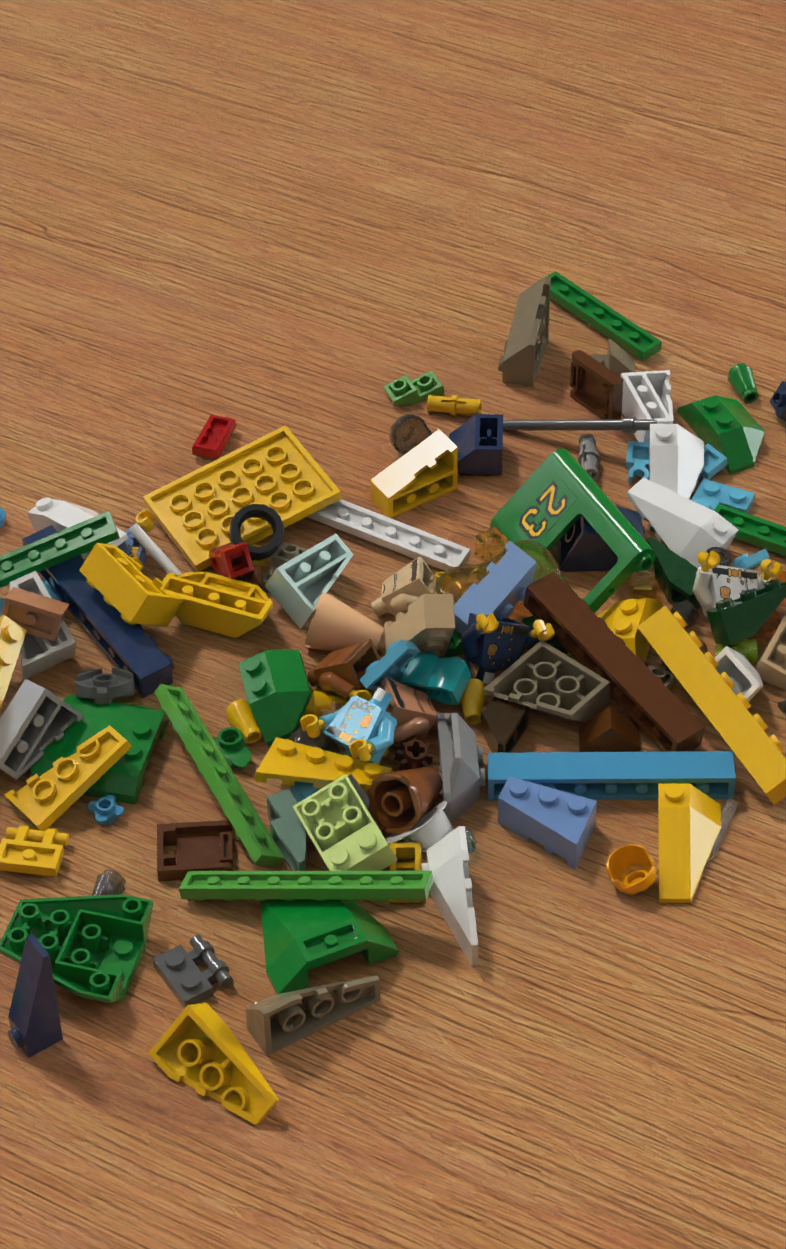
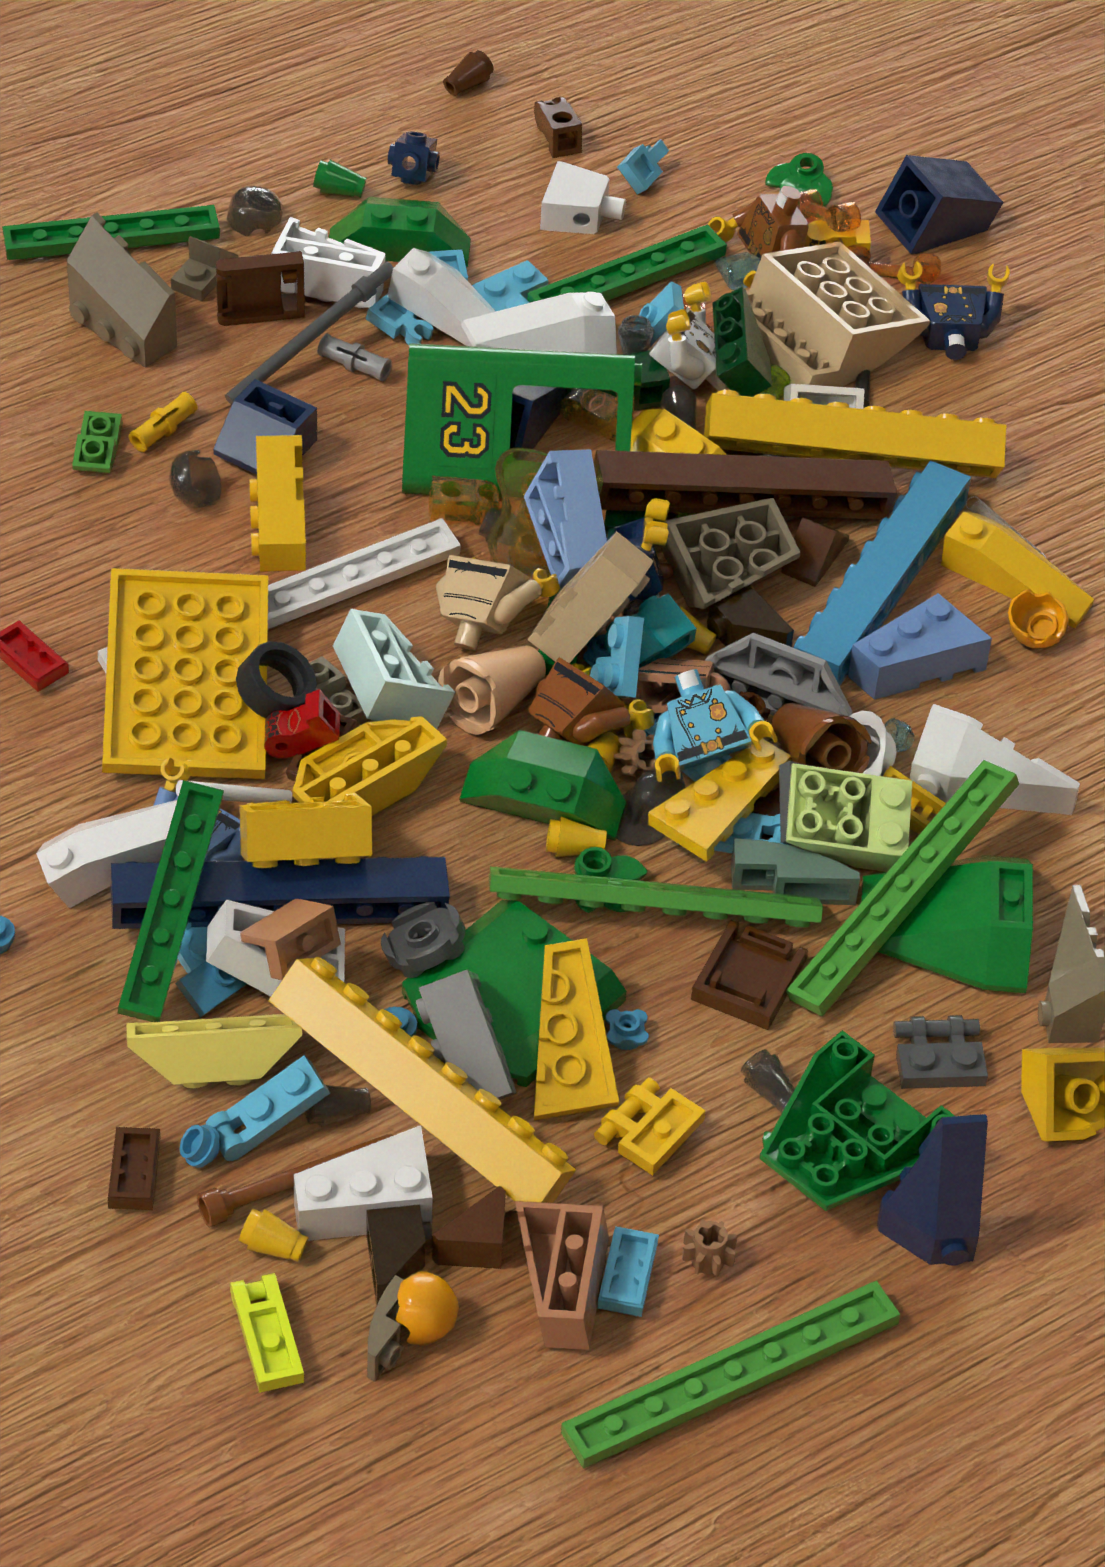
camera: 65 degrees left, 5 degrees up
none -> clear smoke hair [226,186,283,236]

